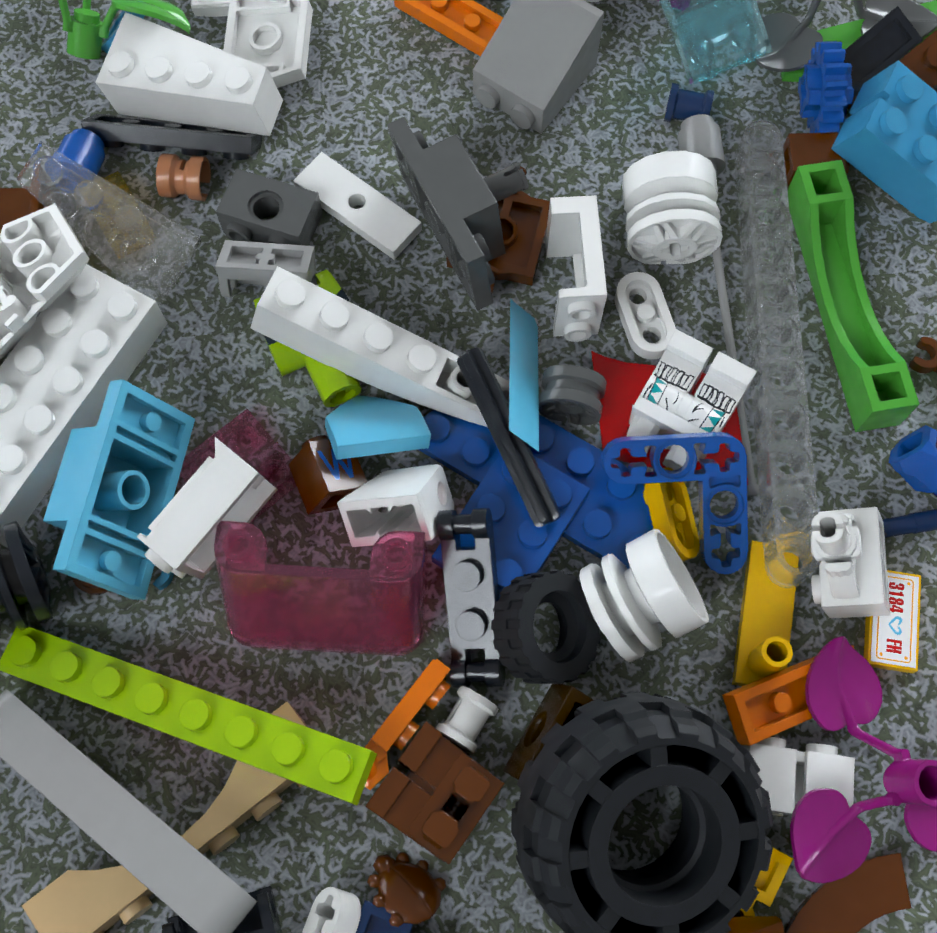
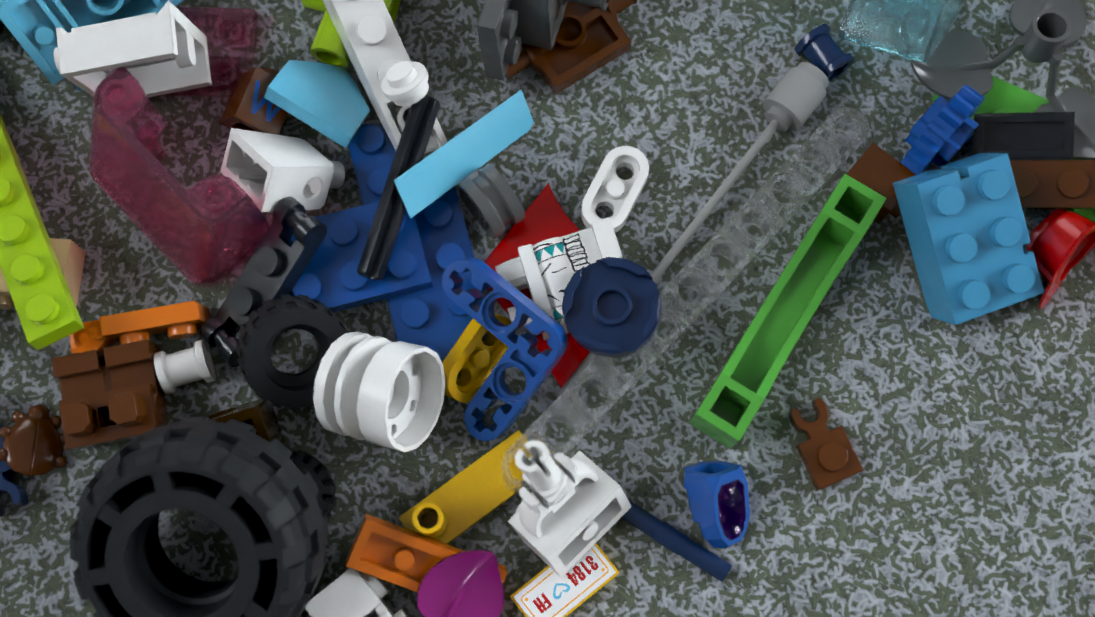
camera: 40 degrees right, 5 degrees up
white panel [545,195,607,342] -> none
white wheel [622,151,723,264] -> none
none -> white plate [381,61,429,106]
none -> dark blue tile [562,257,662,358]

